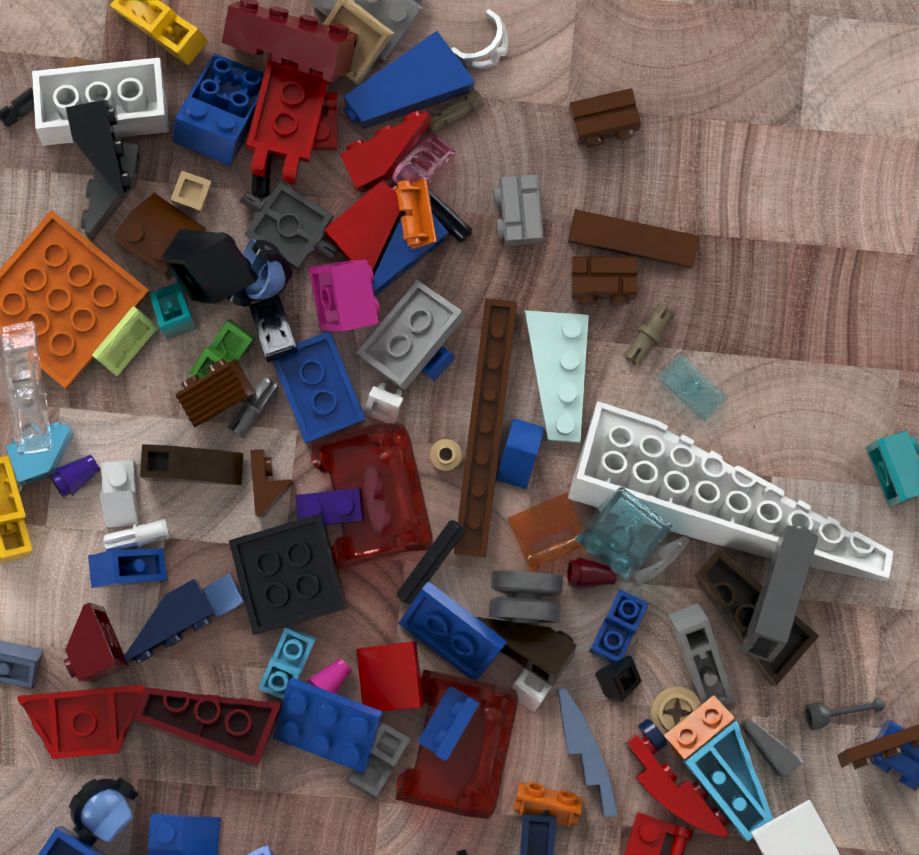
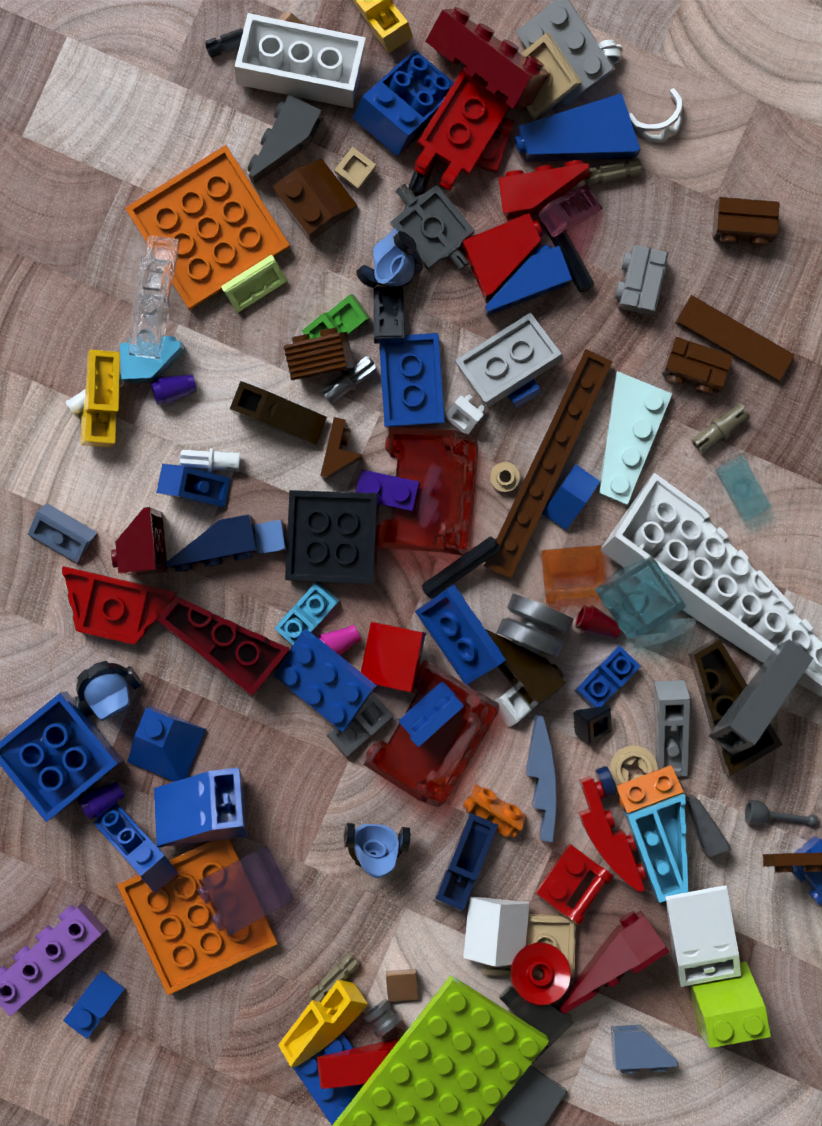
camera: 20 degrees right, 5 degrees up
black slope [66,100,131,198] -> none
white slope [99,460,139,528] -> none
teal slope [149,282,197,340] -> none
black slope [161,229,259,304] -> none
dark pink slope [308,260,380,332] -> none
orange hinge [395,178,437,250] -> none

